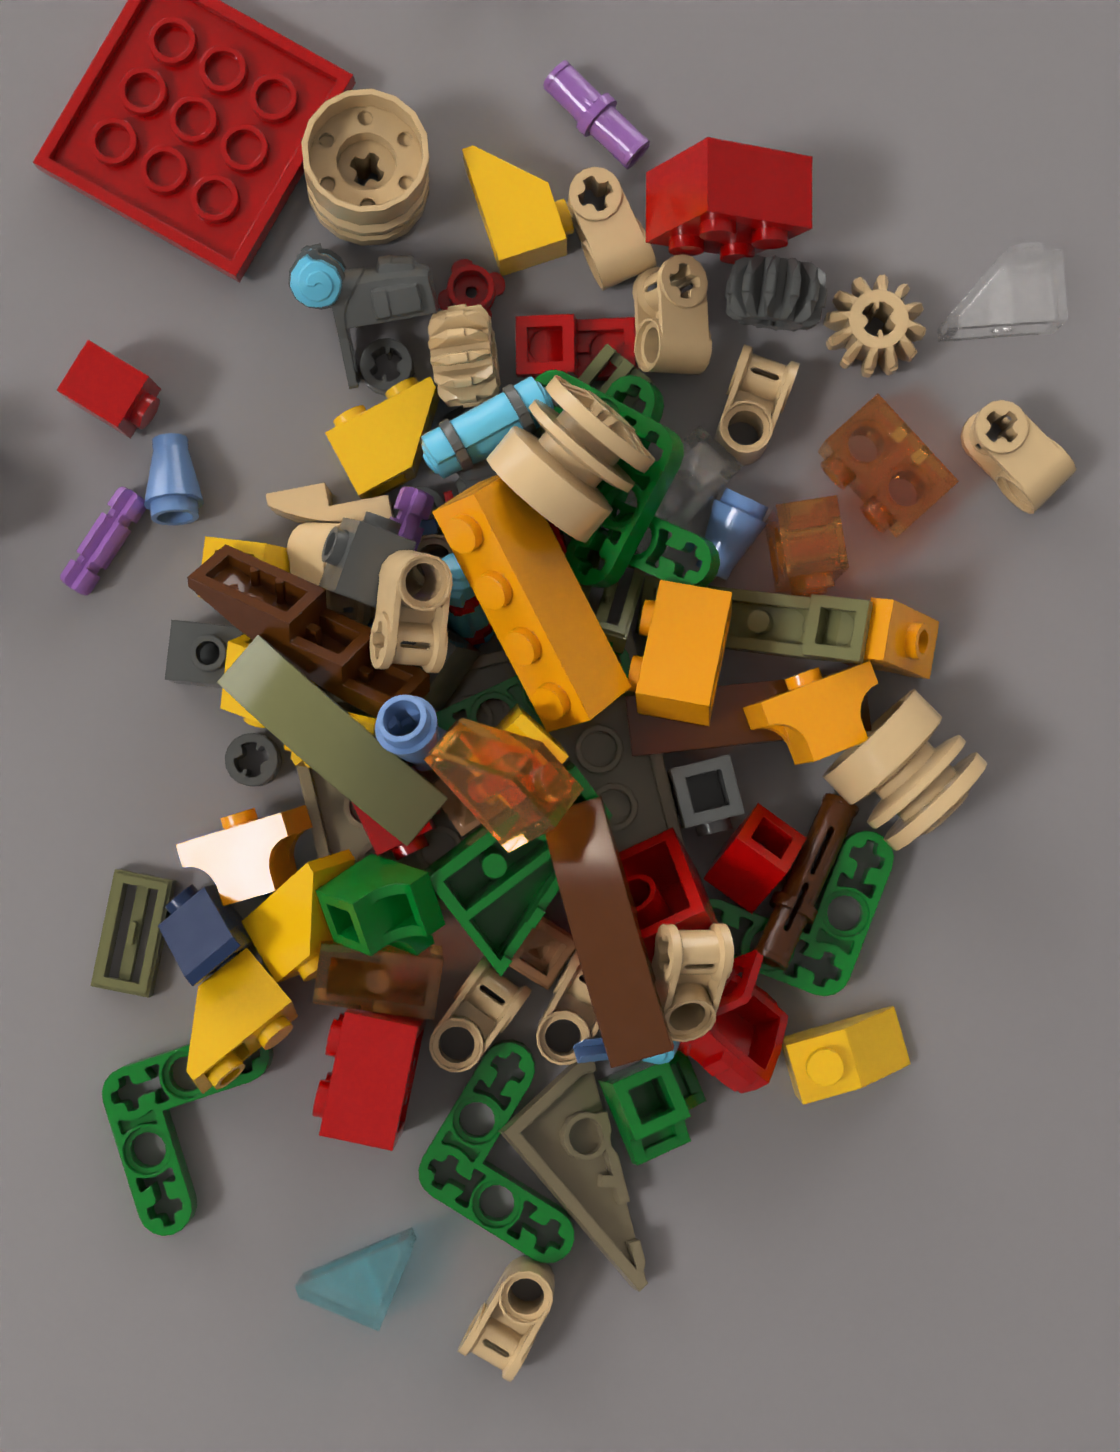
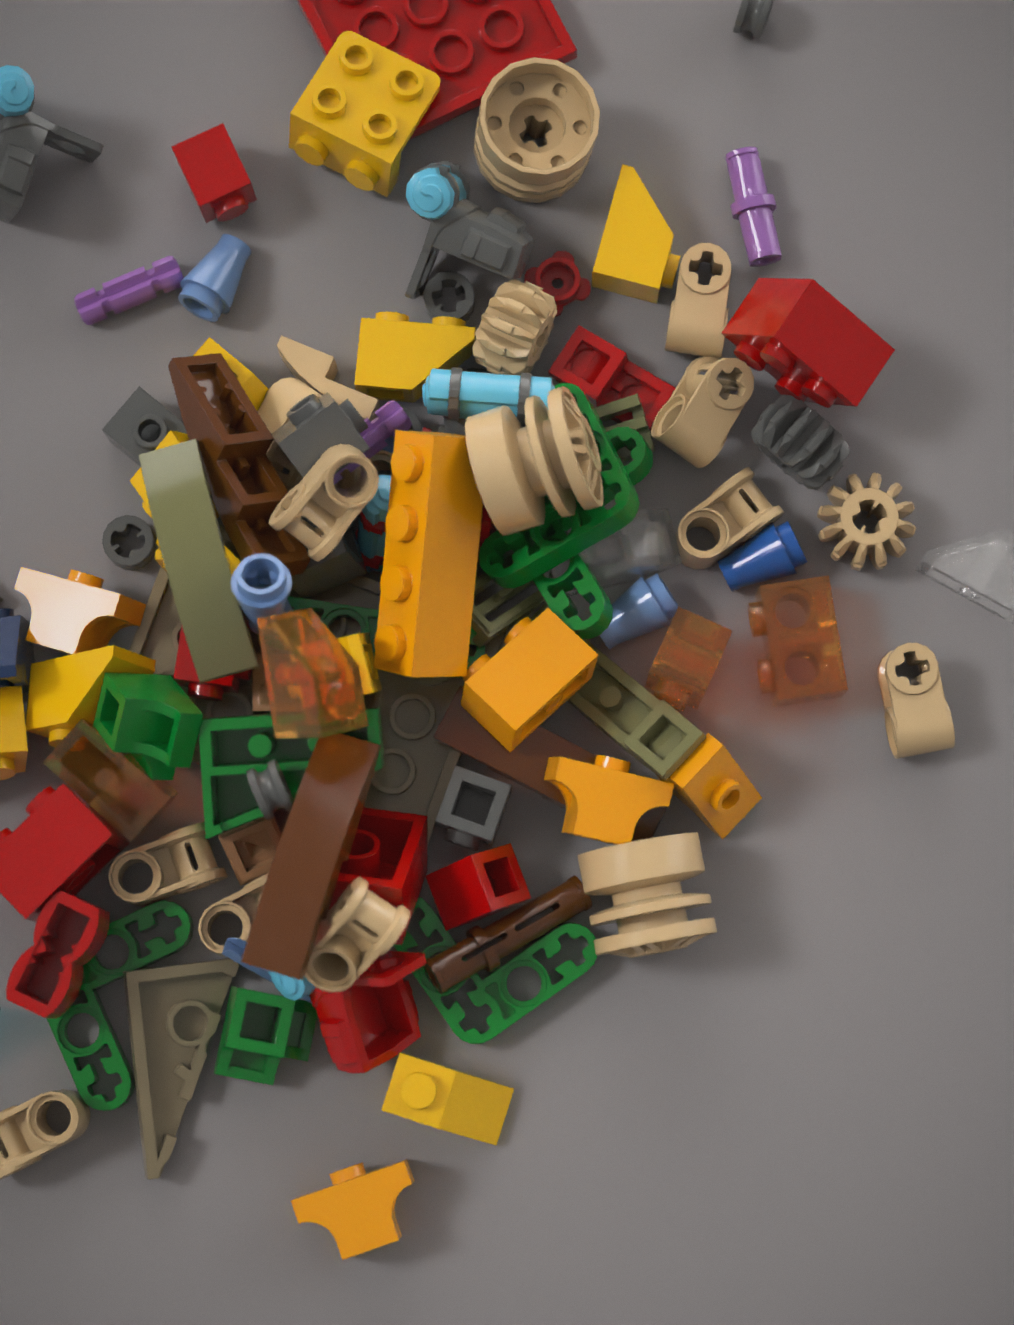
camera: 30 degrees right, 5 degrees down
none -> red brick [6,890,110,1019]
none -> dark grey bush [246,759,294,820]
none -> yellow bracket [289,31,440,198]
none -> light orange brick [291,1159,415,1260]
none -> blue cone [717,521,808,592]

